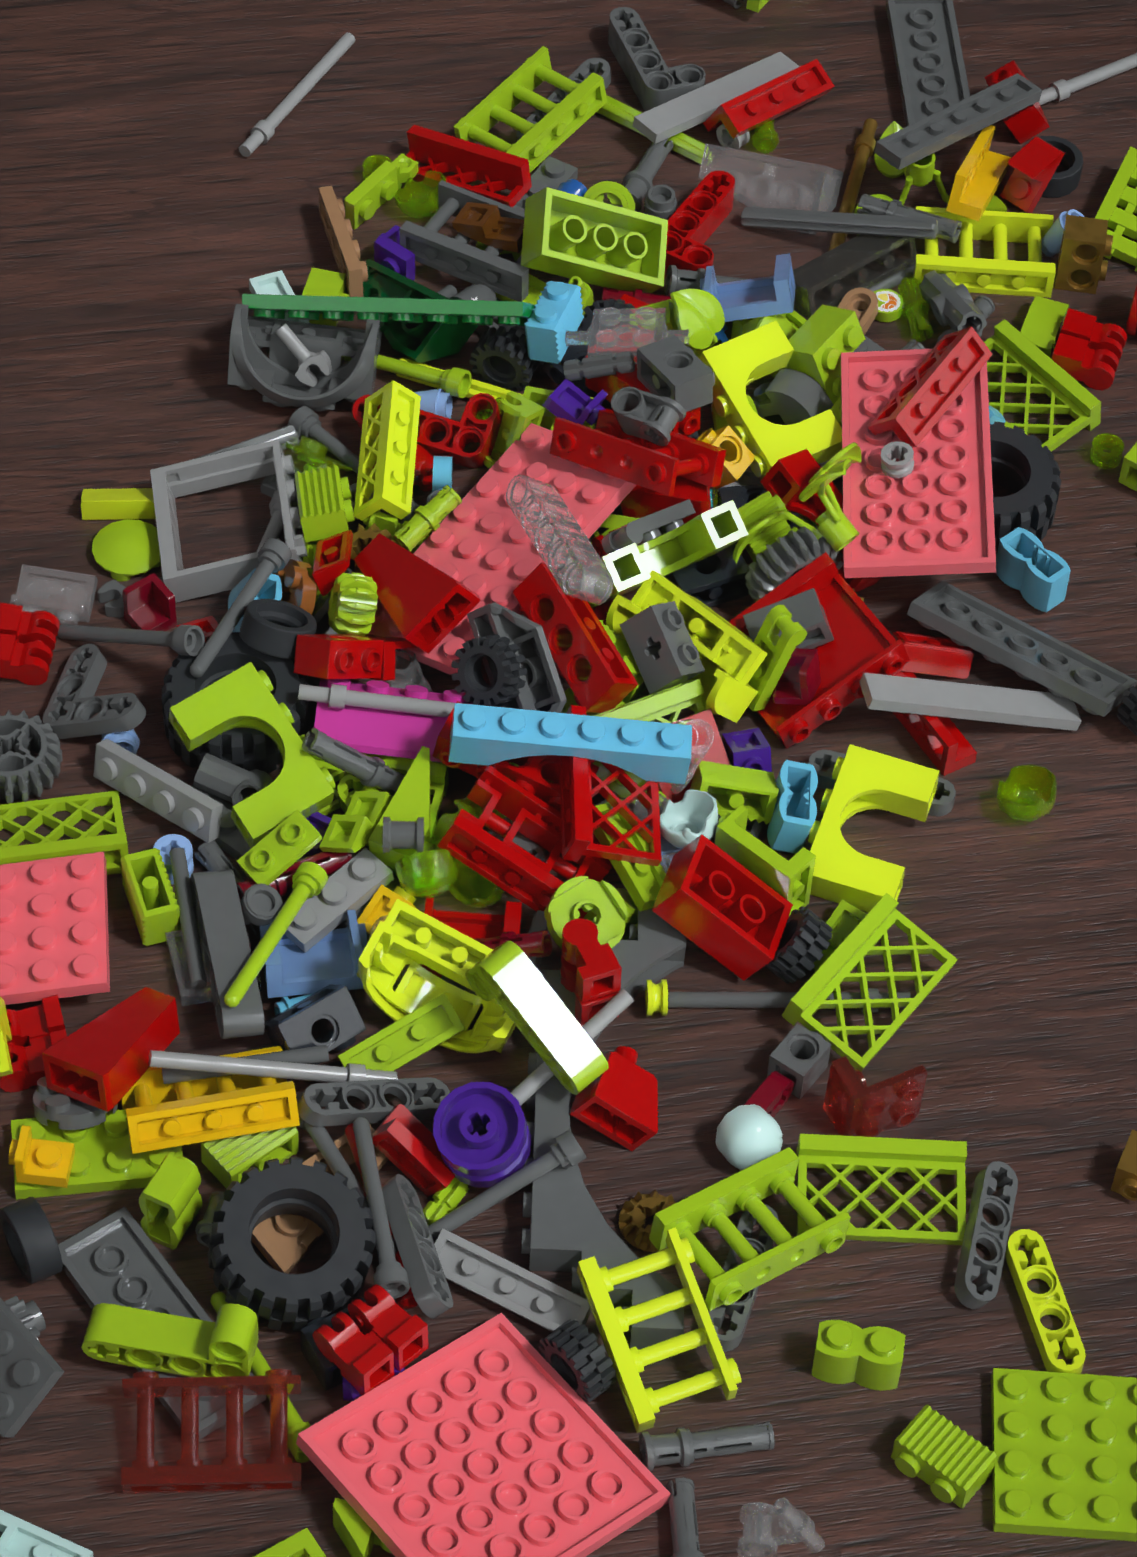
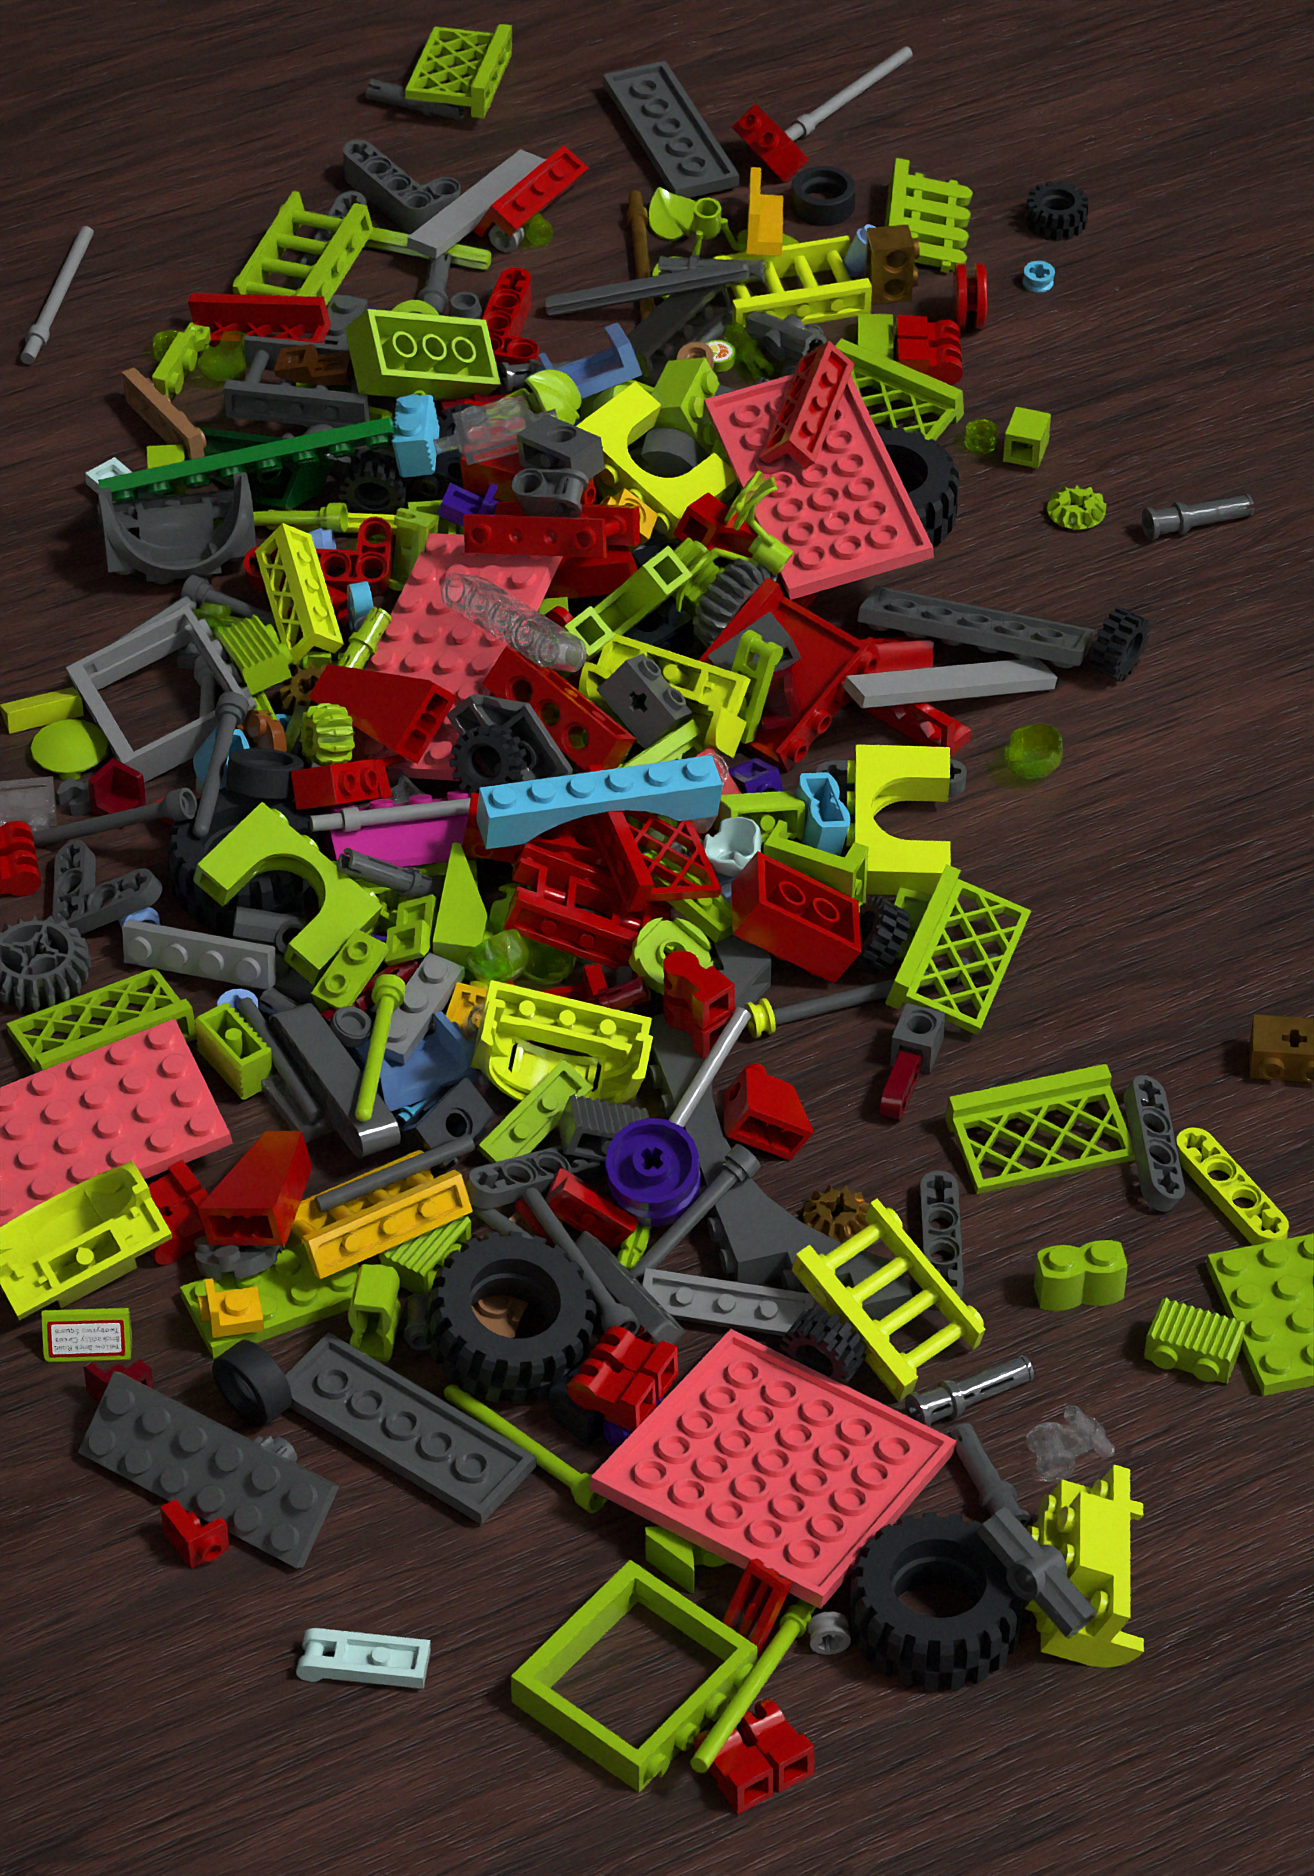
camera: 15 degrees left, 5 degrees down
lime beam [81,1303,259,1385] -> none
clear red fence [121,1369,302,1494] -> none
light grey bar [148,1050,397,1083] -> none
light grey bar [275,323,332,387] -> none
red slope [312,530,353,596] -> none
dark purple bracket [374,225,415,281] -> none
dark grey bush [383,817,424,853] -> none
beam [465,941,609,1095] -> none
dark grey axle [563,352,635,381] -> none
dark grey plate [602,499,696,554] -> none
lime fence [649,1147,851,1312] -> none
clear wedge [698,144,843,235] -> none
light aqua hair [716,1104,783,1170] -> none
clear red bracket [823,1056,928,1137] -> none
dark grey plate [874,73,1042,170] -> none
light grey bush [880,441,914,478] -> none
medium azure brick [996,527,1071,612] -> none
red slope [1000,136,1065,213] -> none
none -> dark grey brick [558,1094,649,1162]

